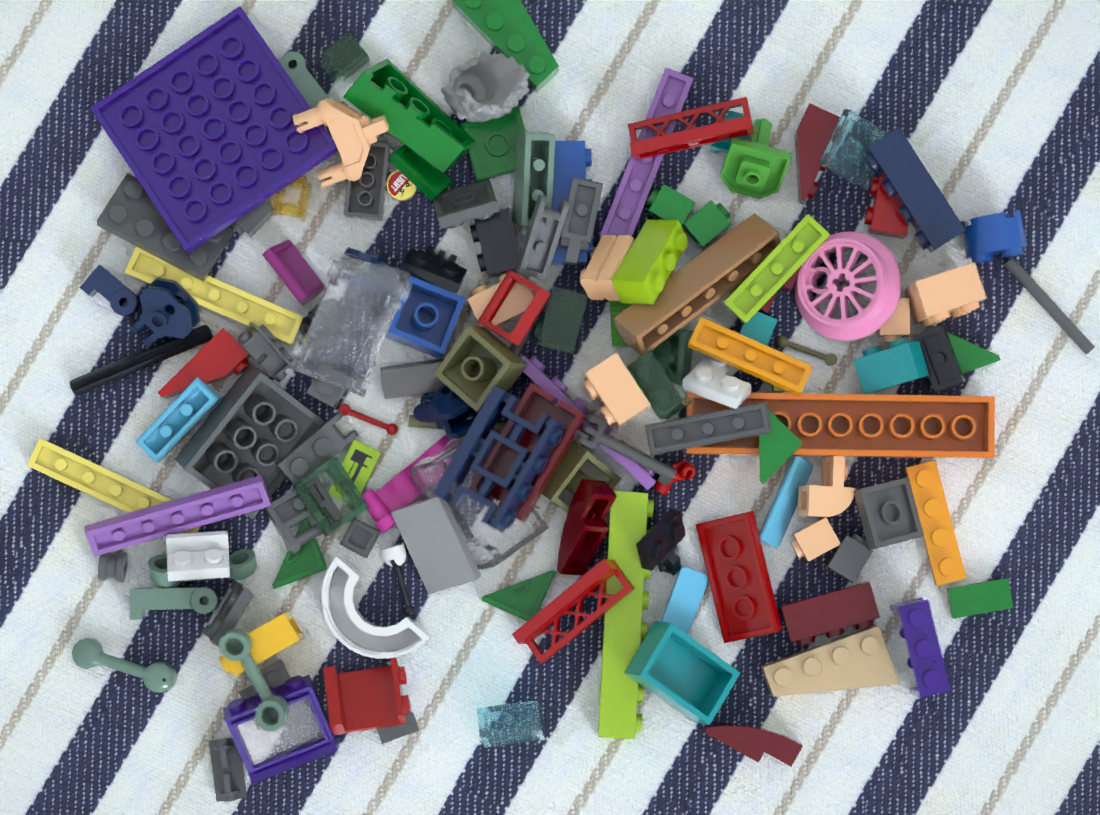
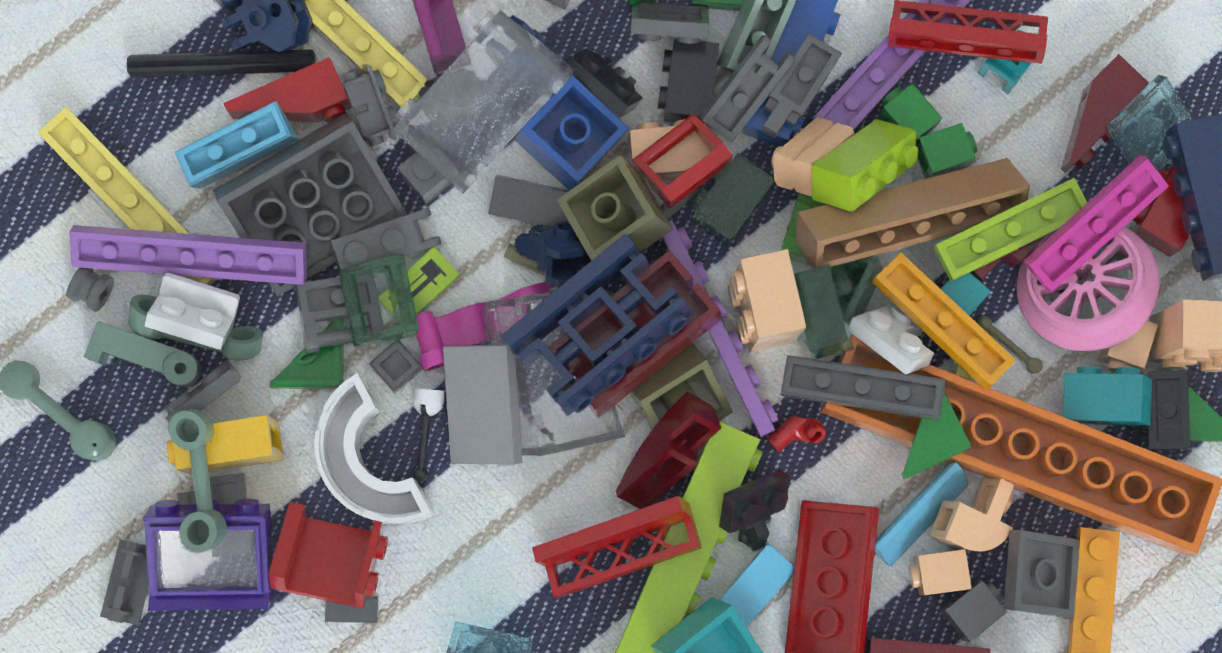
camera: 15 degrees right, 5 degrees down
red hinge [338,404,398,435] -> none
green tile [481,570,556,621] -> none
dark grey hinge [575,414,677,485] -> none
bright green piece [720,118,792,199] -> none
none -> dark pink plate [1023,155,1169,293]

